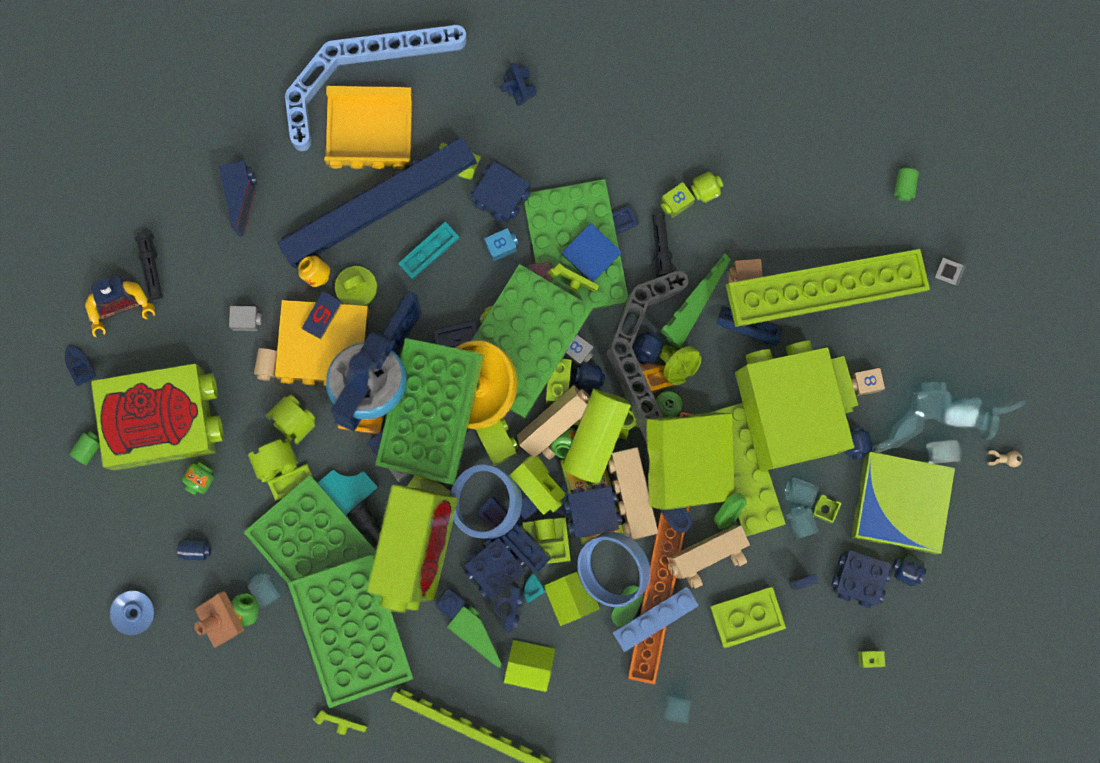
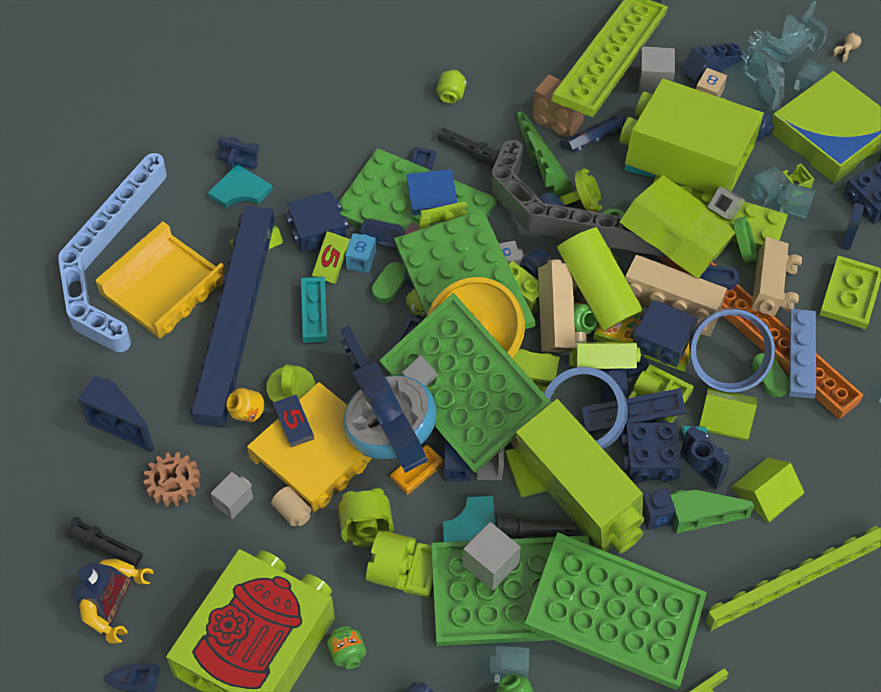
camera: 45 degrees left, 25 degrees down
lime brick [660,182,695,218] -> none
none -> nougat gear [144,452,201,507]
none -> teal tile [208,164,273,208]
none -> lime tile [312,231,351,284]
none -> dark blue tile [360,219,406,247]
none -> bright green tile [372,262,405,303]
none -> light grey tile [402,355,439,386]
none -> light grey head [463,522,521,591]
none -> light grey head [638,46,675,94]
none -> dark blue slope [681,42,746,81]
none -> light grey brick [708,187,745,220]

